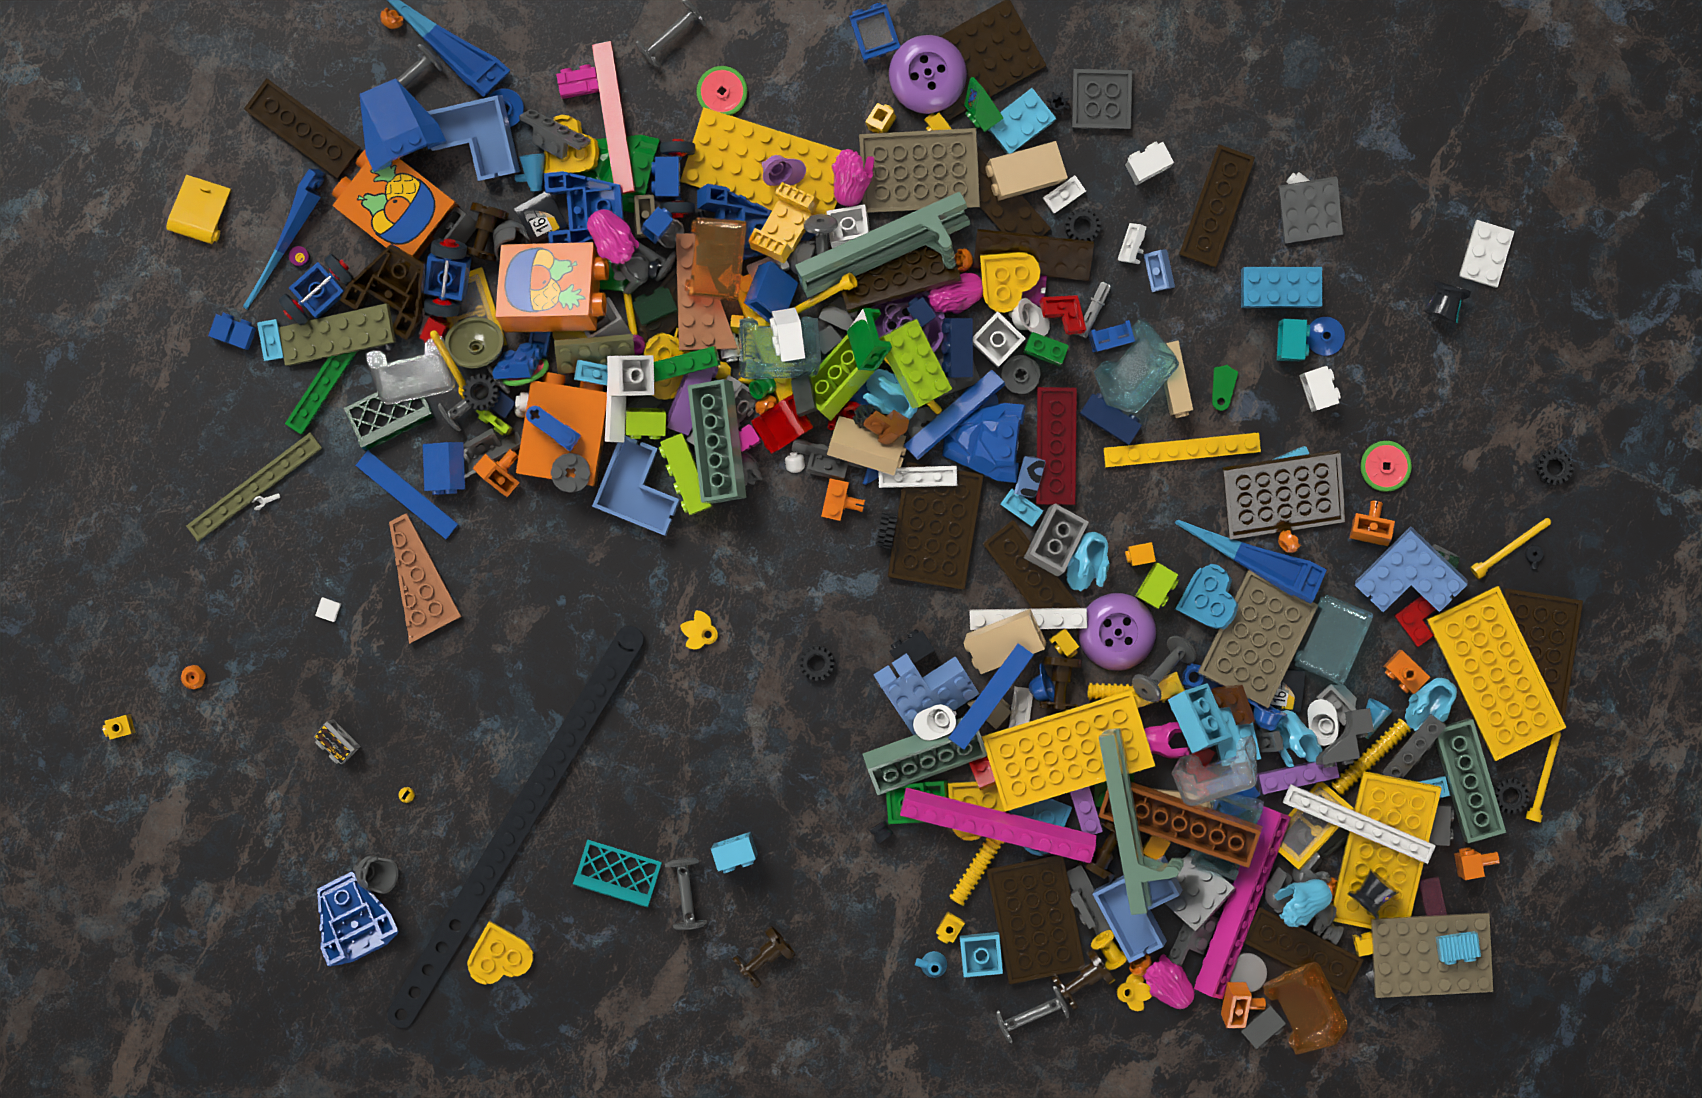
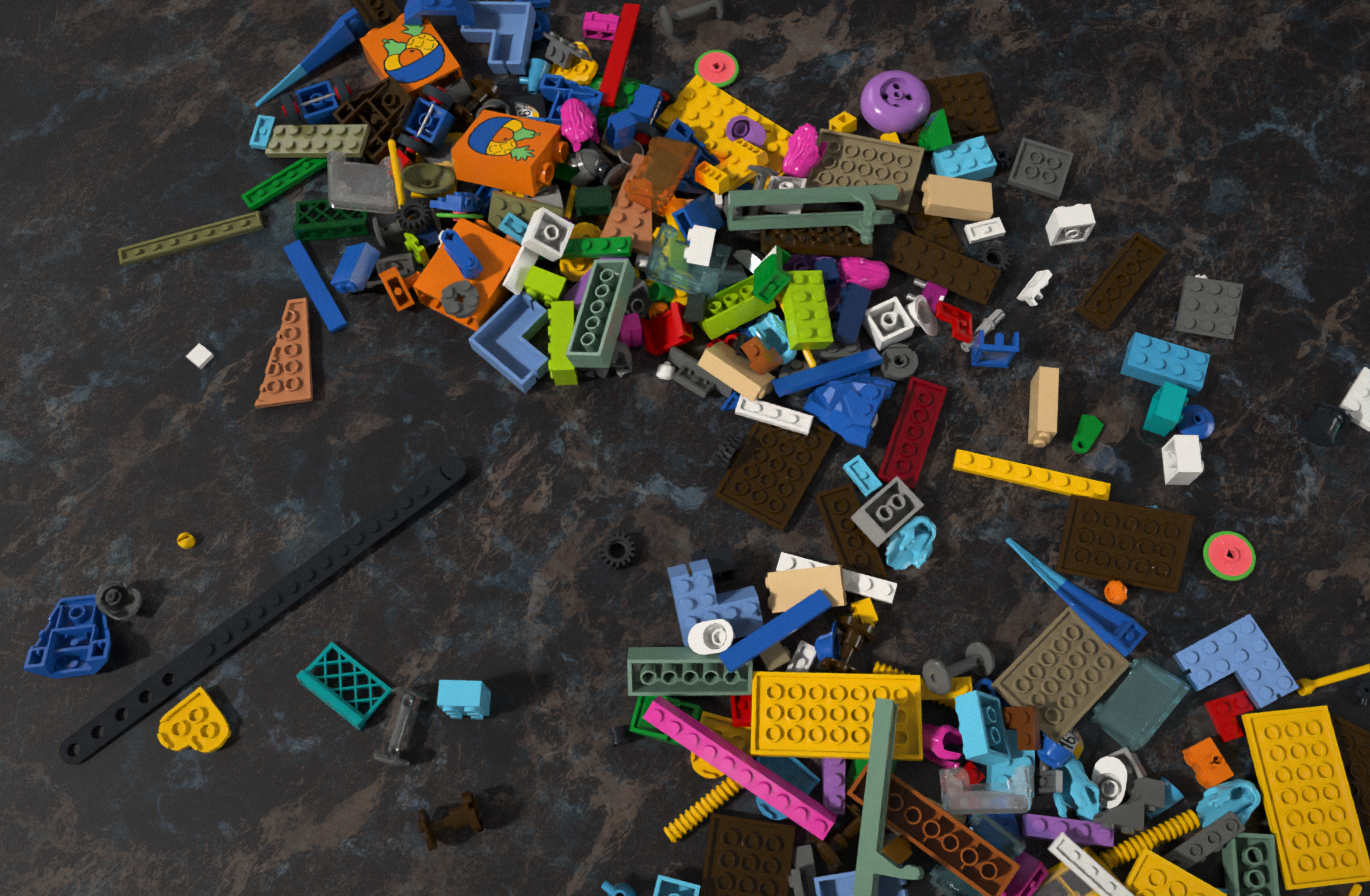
camera: 20 degrees right, 20 degrees down
yellow door [166,175,231,244] -> none
orange plate [181,665,206,690] -> none
blue piece [208,312,257,350] -> none
white hand [252,493,280,510] -> none
magenta tile [289,246,309,266] -> none
slope [314,719,361,764] -> none
yellow plate [680,610,718,649] -> none
yellow piece [794,273,857,314] -> none
orange brick [821,478,865,521] -> none
window [849,3,901,63] -> none
yellow brick [936,912,965,944] -> none
orange plate [954,248,973,272] -> none
yellow plate [980,252,1040,313] -> none
medium blue slope [1014,456,1046,498] -> none
green panel [1023,332,1068,366] -> none
medium lavender brick [1078,593,1156,671] -> none
dark blue brick [1079,393,1142,445] -> none
clear light blue windscreen [1094,319,1179,413] -> none
light orange brick [1125,542,1156,566] -> none
lime brick [1135,563,1179,609] -> none
medium blue slope [1144,249,1175,292] -> none
dark azure plate [1175,564,1238,629] -> none
orange brick [1349,501,1395,546] -> none

